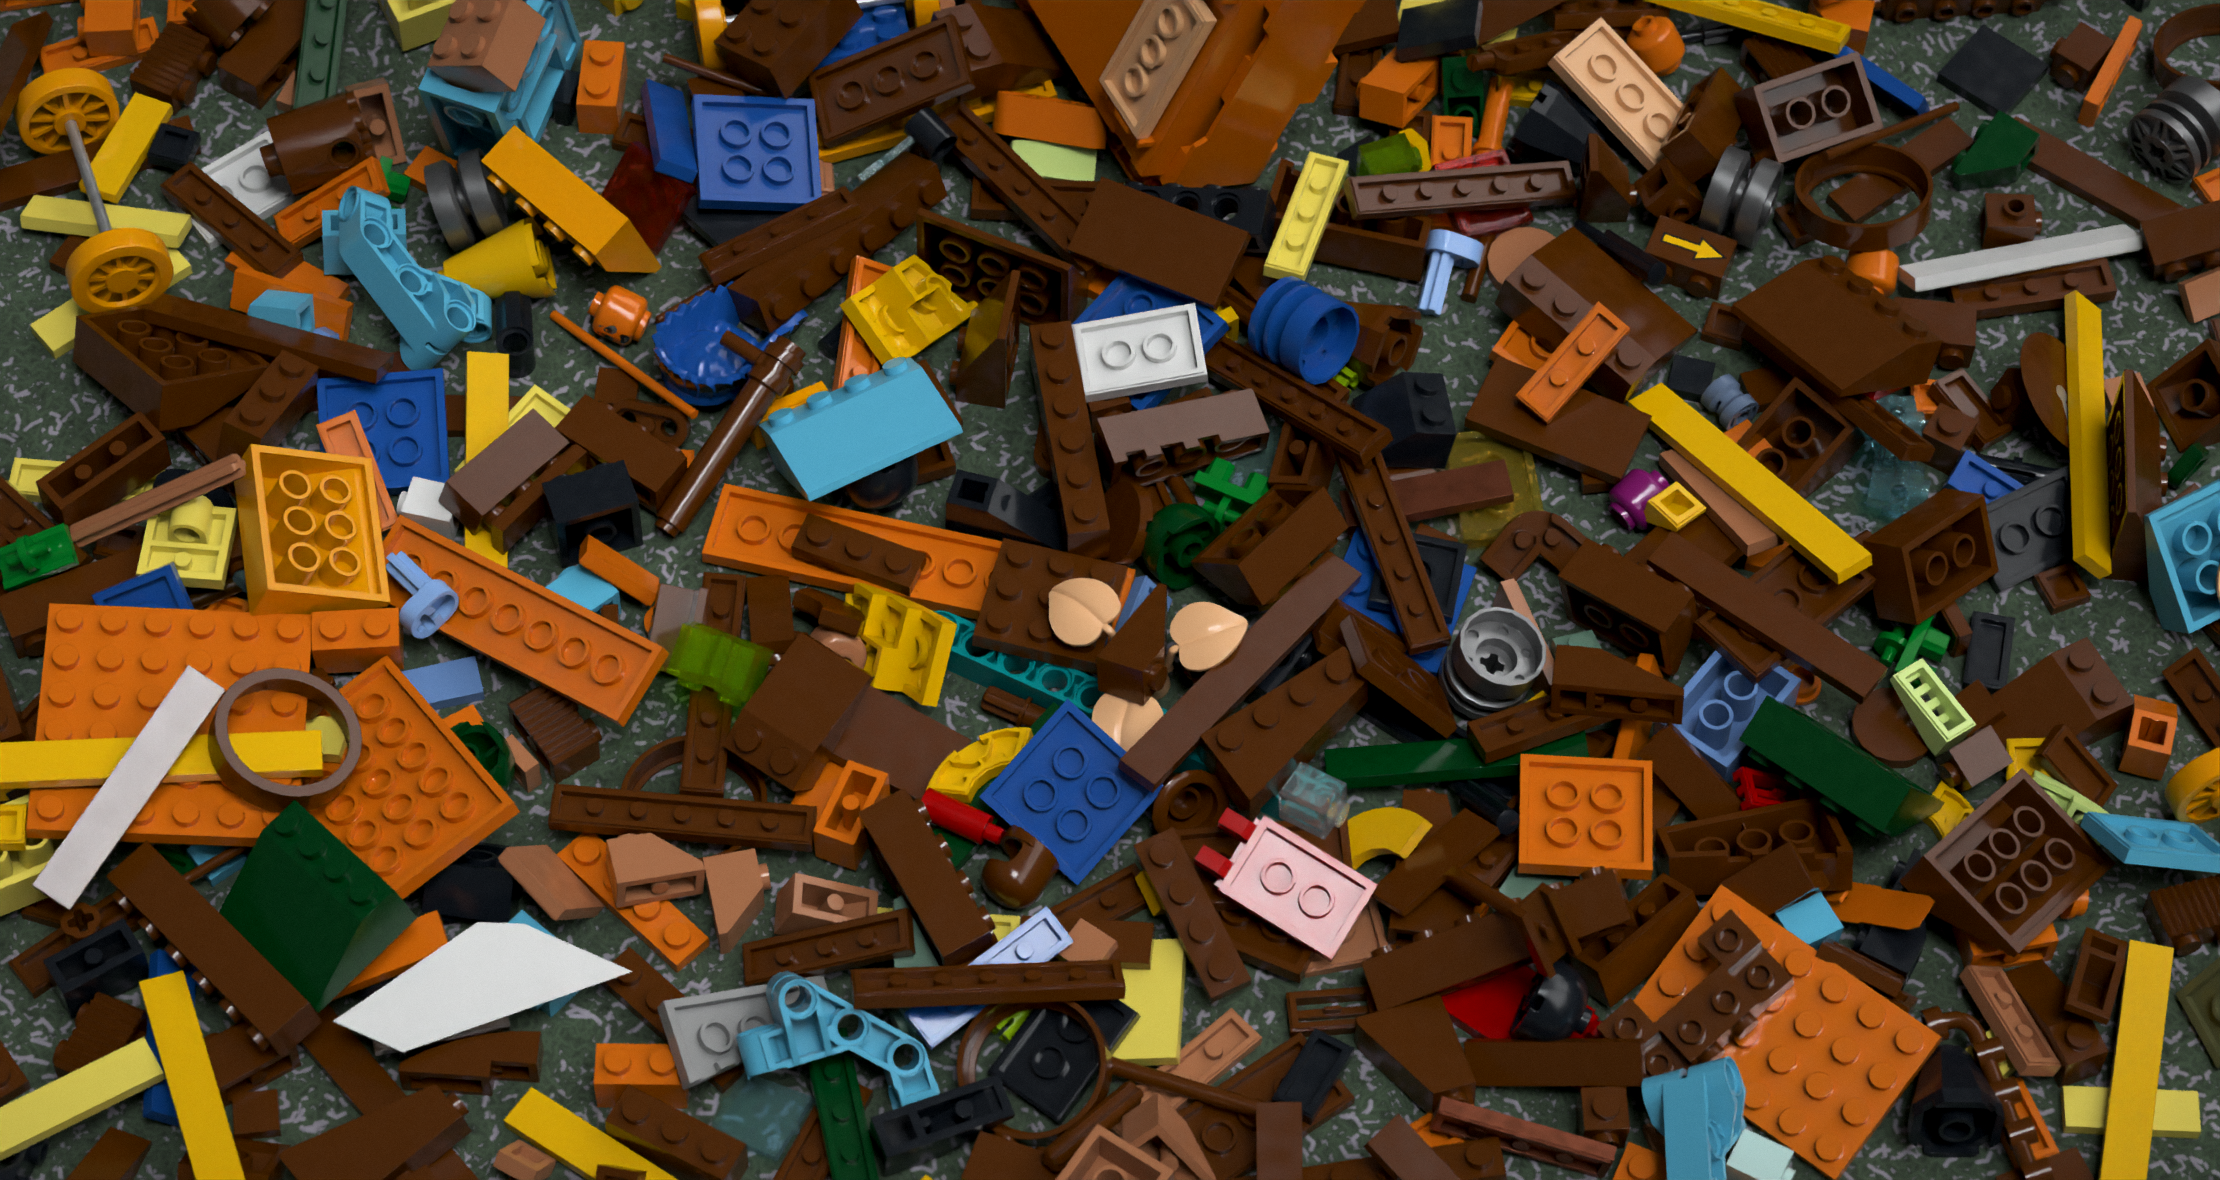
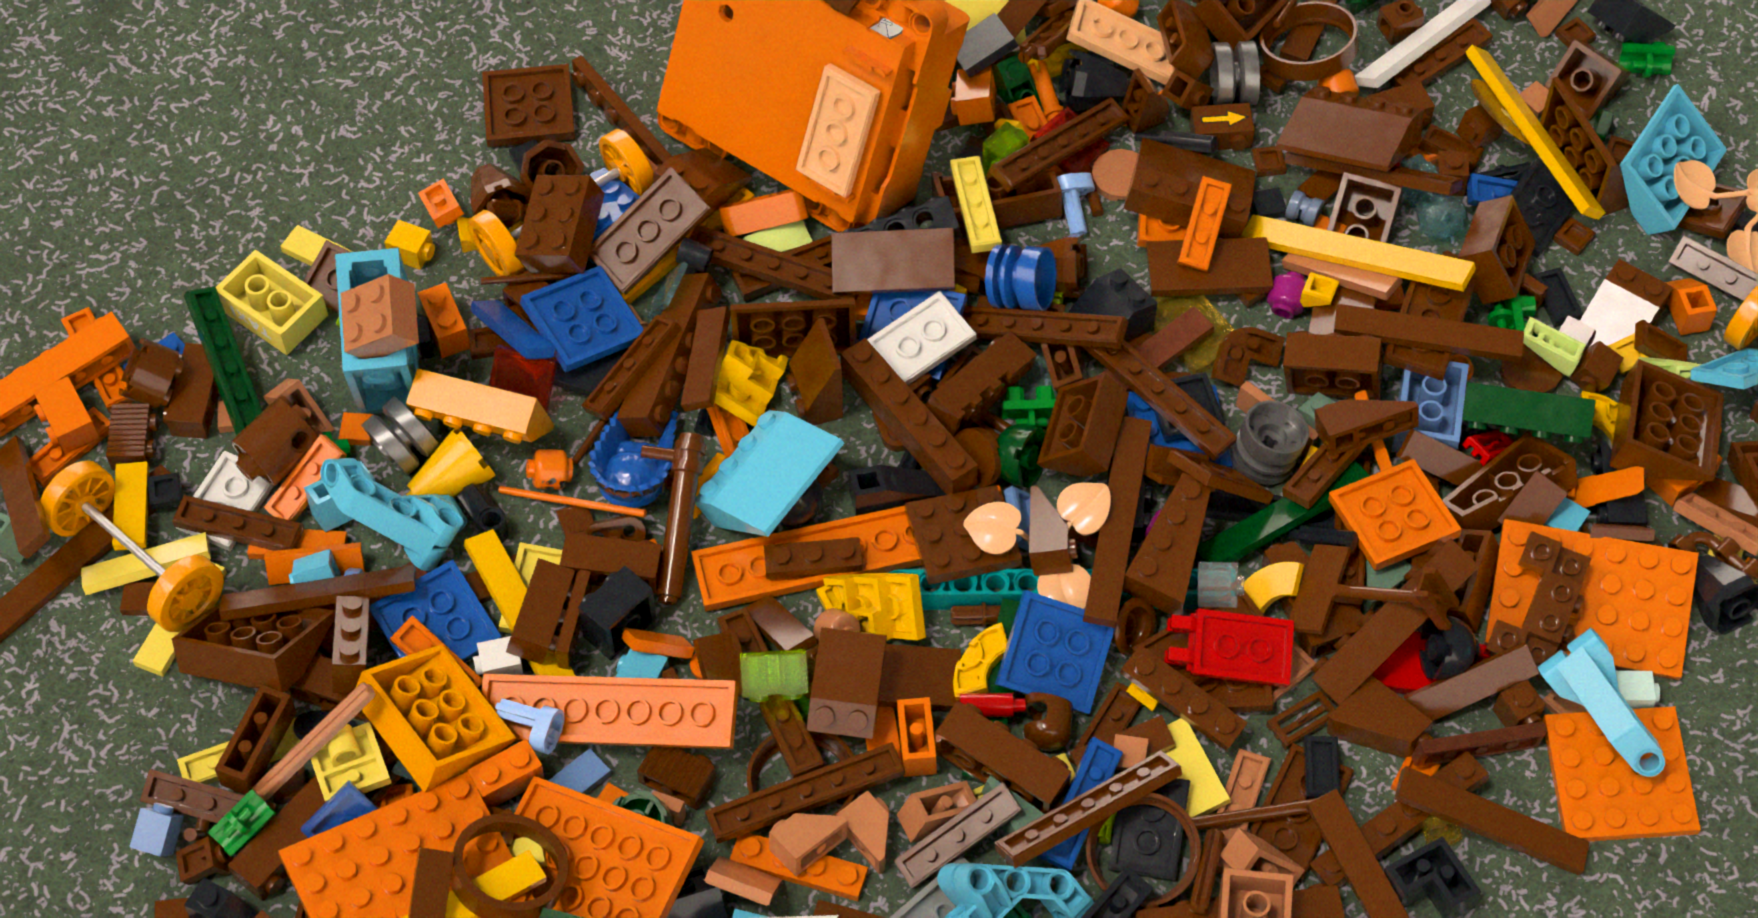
camera: 25 degrees left, 0 degrees up
reddish brown tile [792,587,865,637] -> none
none -> reddish brown tile [681,305,731,412]

